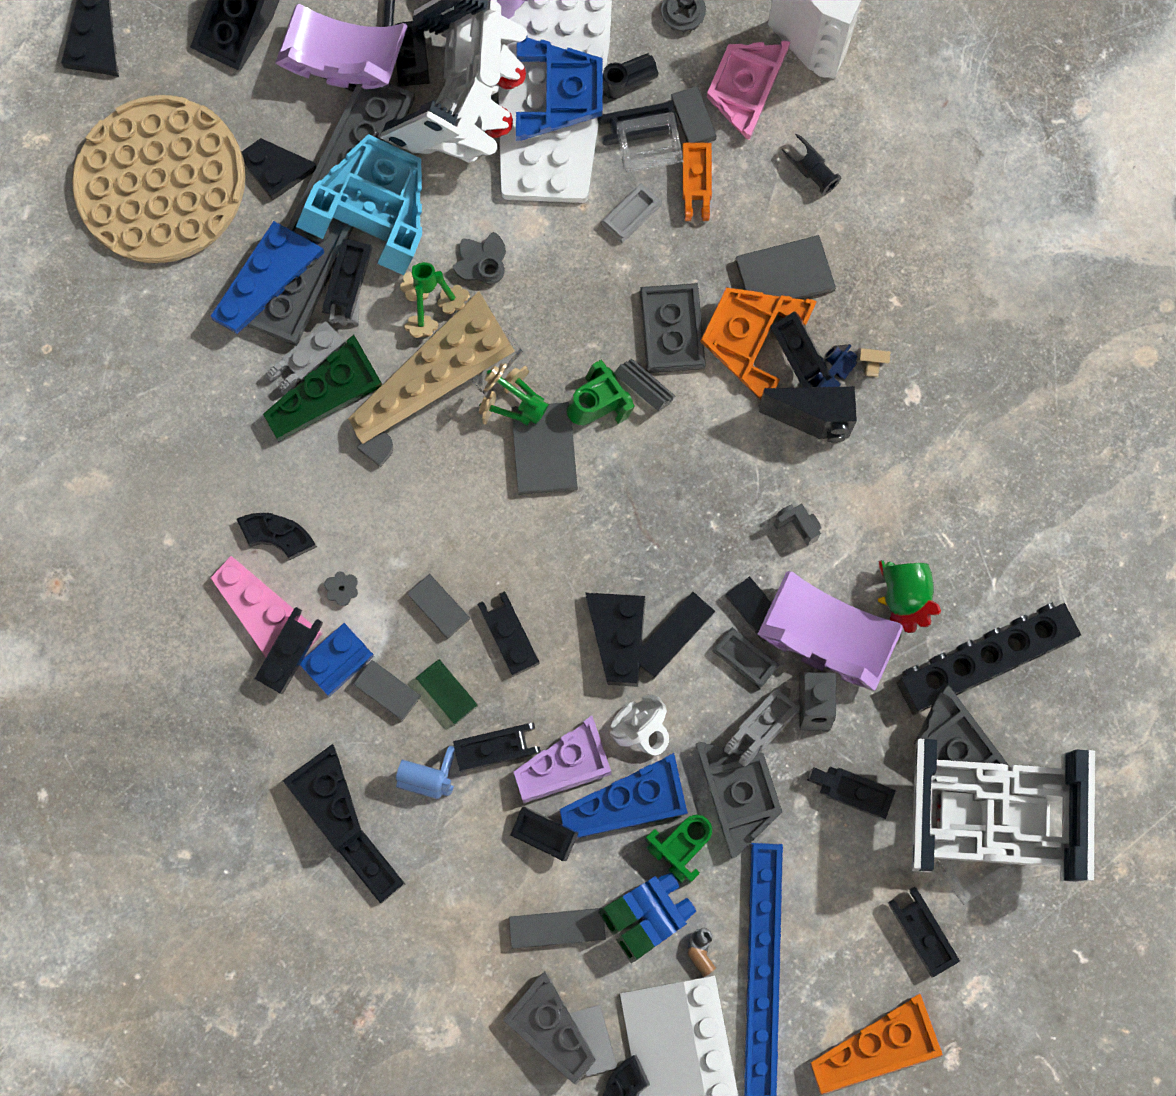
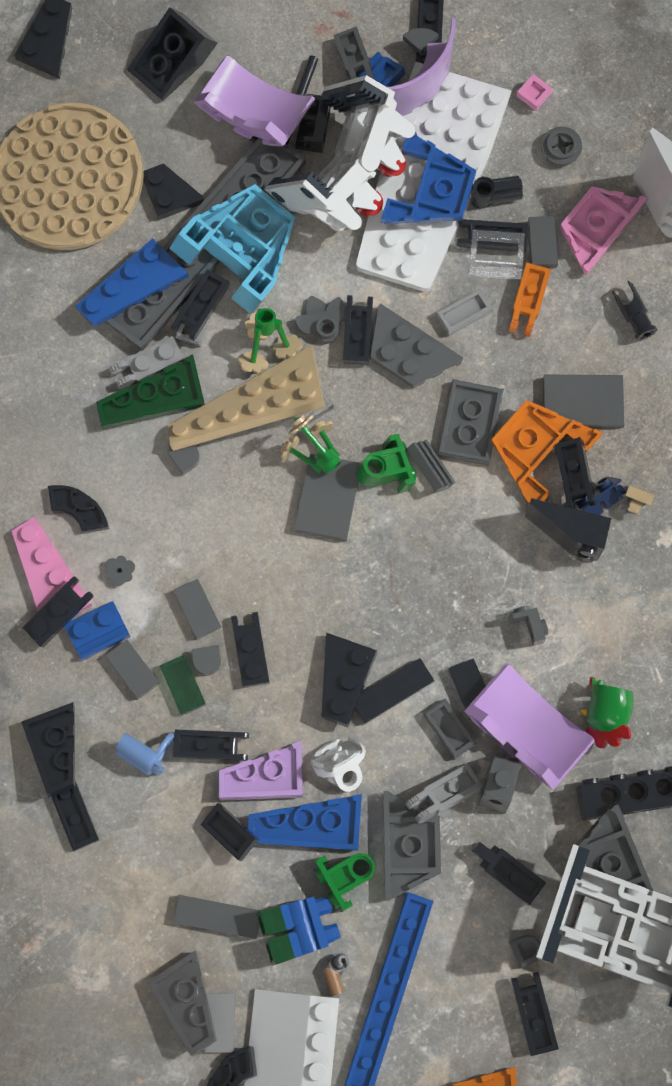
camera: 20 degrees right, 0 degrees up
none -> dark grey tile [192,645,221,675]
none -> black hinge [343,295,373,365]
none -> dark grey wing [370,303,463,388]
none -> dark grey tile [509,935,541,968]

